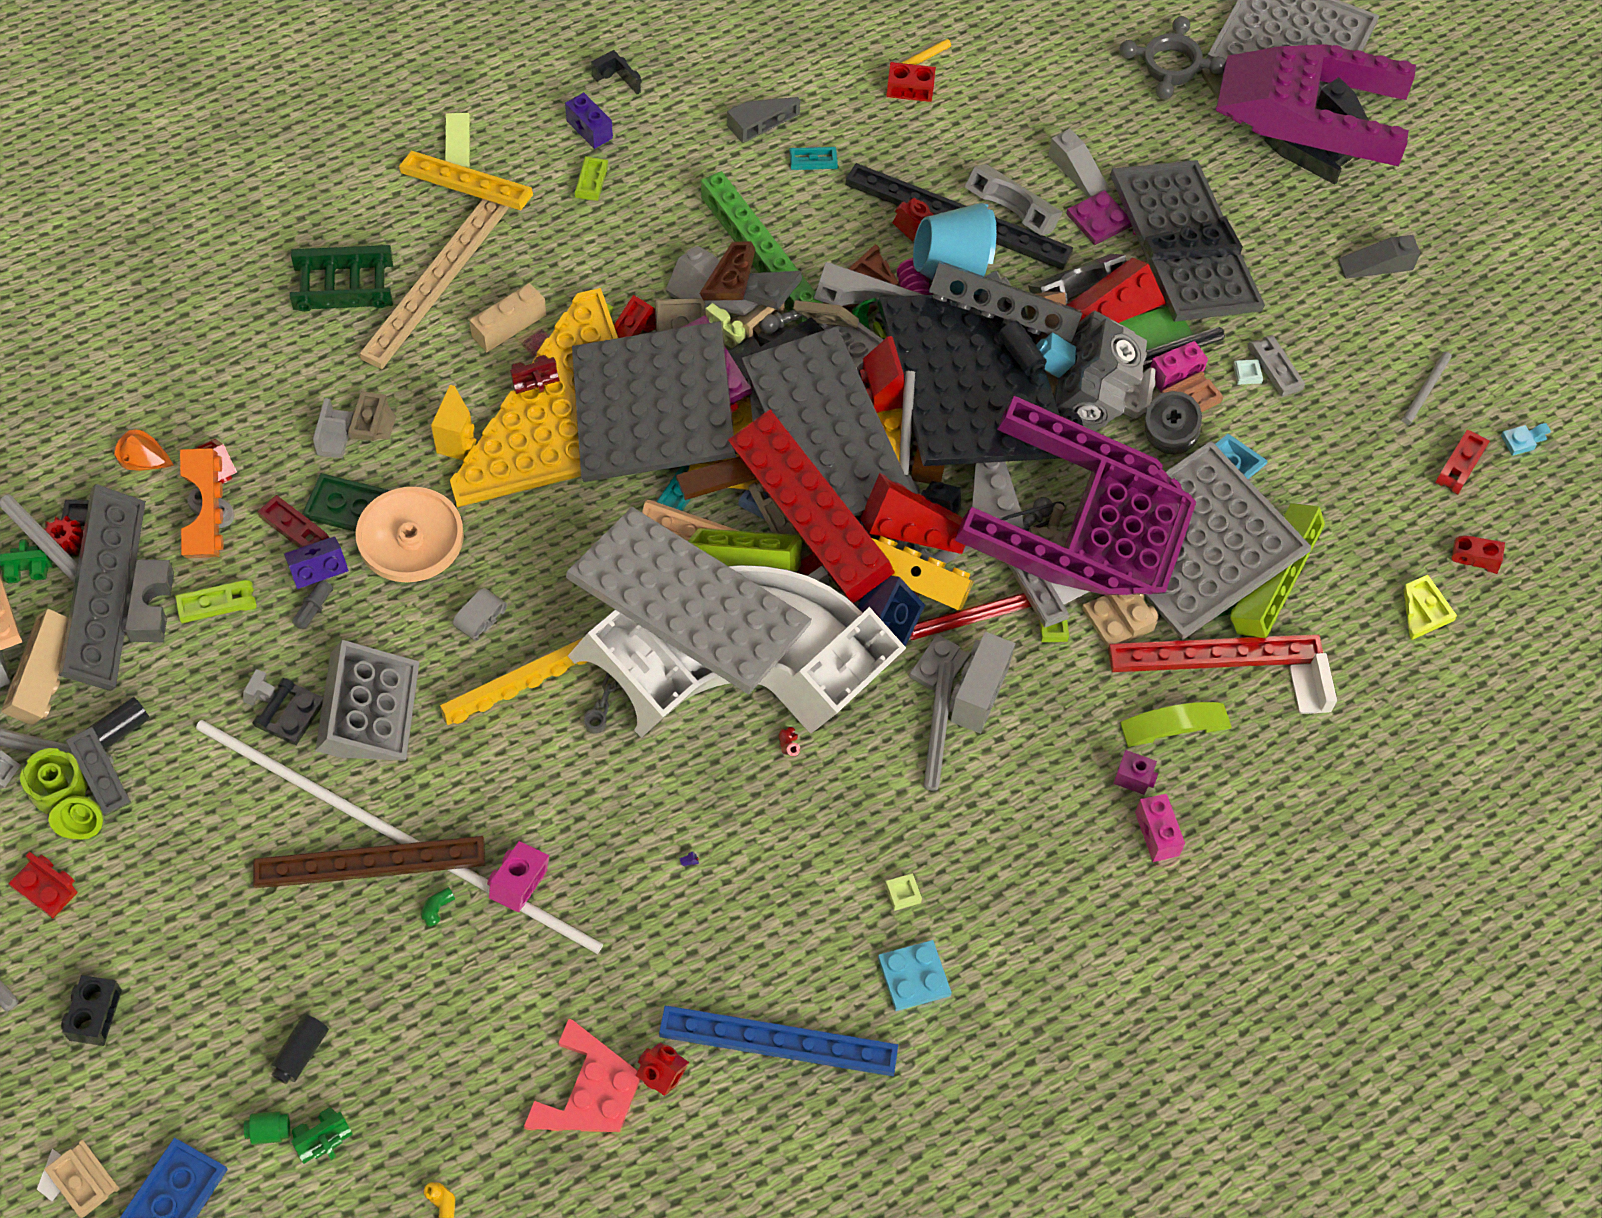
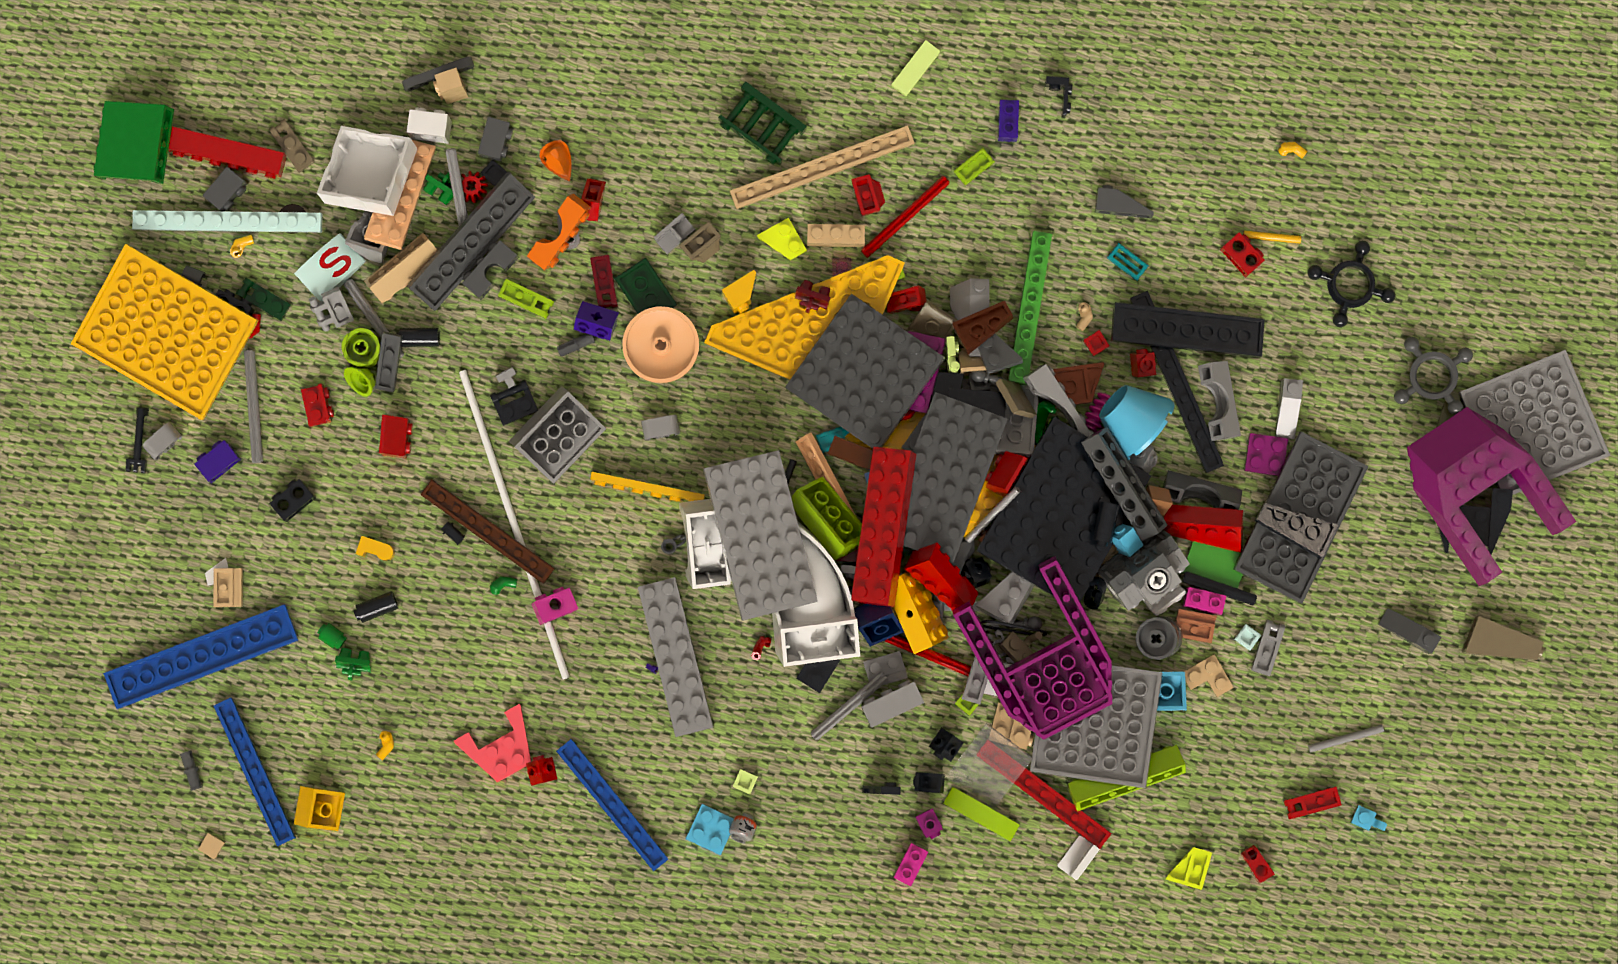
camera: 45 degrees right, 25 degrees up
yellow plate [399,150,533,211] -> none
none -> yellow leg [356,536,395,561]
none -> red slope [379,415,413,458]
none -> black pin [441,521,466,545]
none -> dark grey brick [478,117,514,162]
none -> light grey brick [638,577,714,737]
none -> light grey head [729,813,757,844]
none -> neon yellow wing [757,218,807,261]
none -> black plate [796,659,840,693]
none -> red slope [851,174,886,217]
none -> red axle [861,176,950,258]
none -> black wing [862,782,901,795]
none -> black bracket [913,772,945,794]
none -> black brick [928,727,964,762]
none -> clear piece [946,723,1033,810]
none -> tan arm [1076,302,1093,332]
none -> red plate [1083,330,1110,357]
none -> black plate [1111,302,1265,358]
none -> tan plate [1184,654,1234,697]
none -> black piece [1307,241,1396,328]
none -> dark tan slope [1462,616,1545,660]

